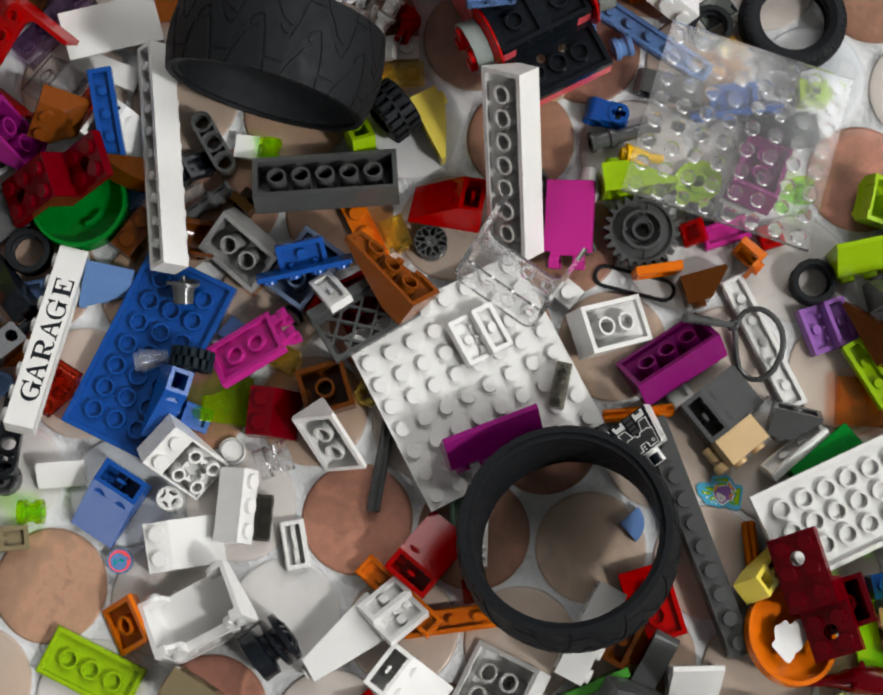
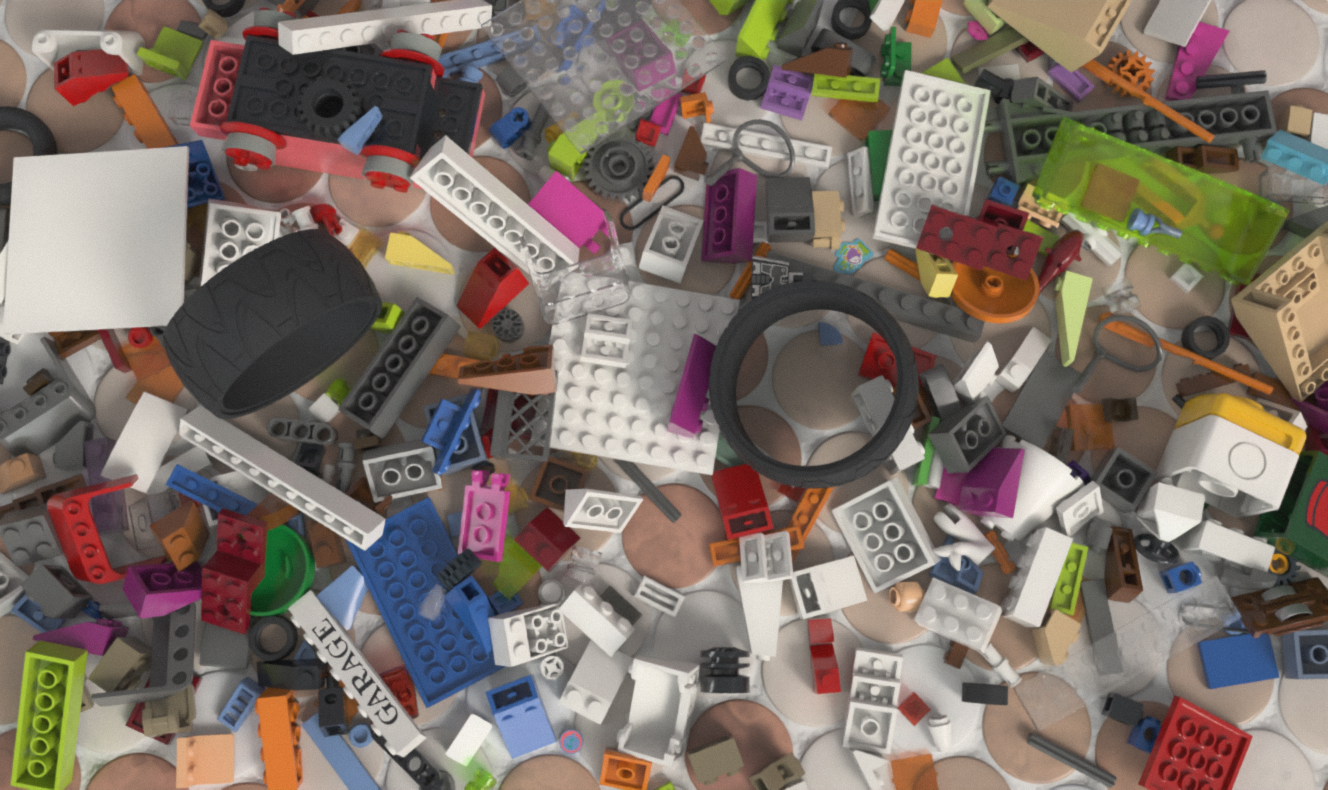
camera: 55 degrees left, 0 degrees up
dark grey piece [166,276,200,304] -> none
white plate [308,270,354,314] -> none
black tyre [369,78,422,143] -> none
clear smoke piece [547,361,572,411] -> none
dark grey slope [766,400,824,441] -> none
white sticker [771,618,807,663] -> none

